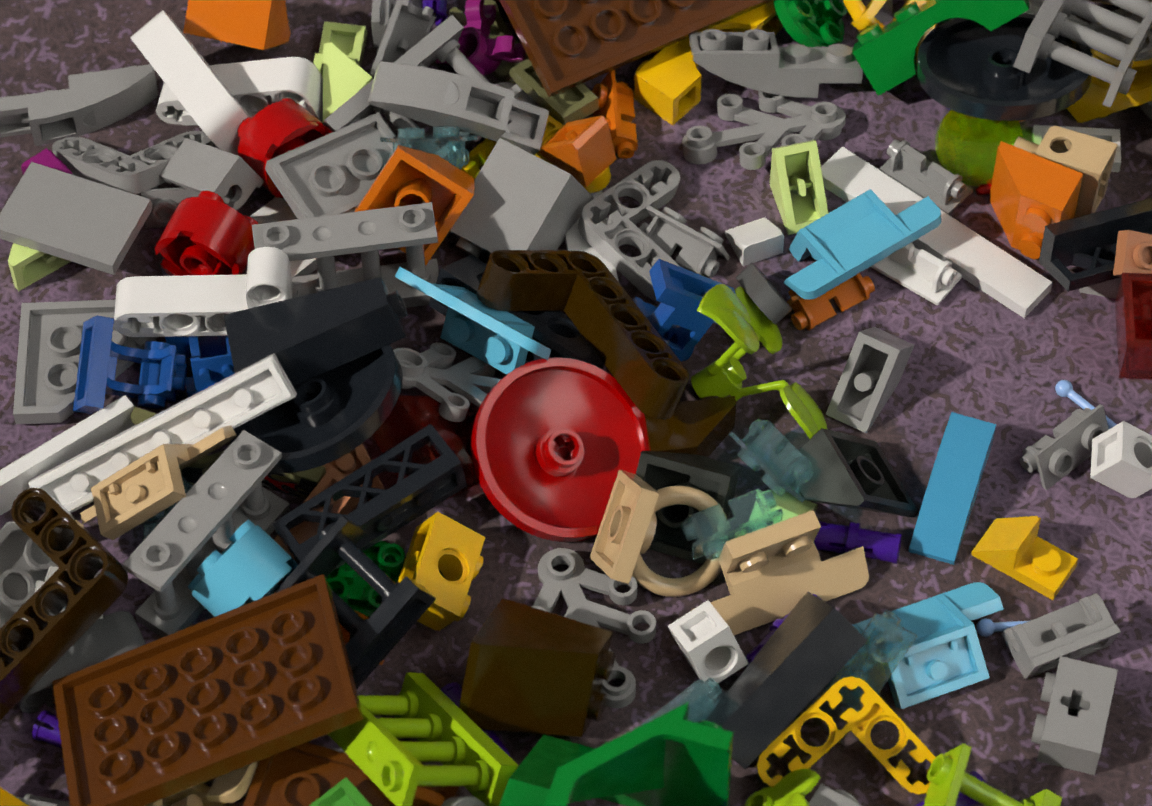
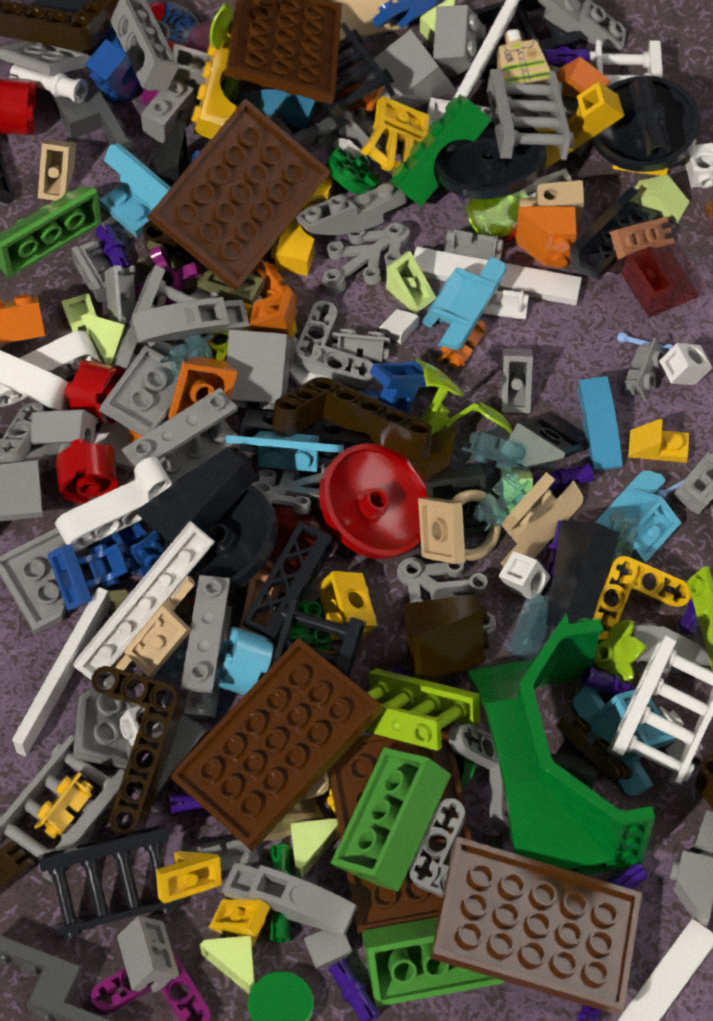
camera: 30 degrees left, 5 degrees up
dark grey beam [736,263,792,325] -> none

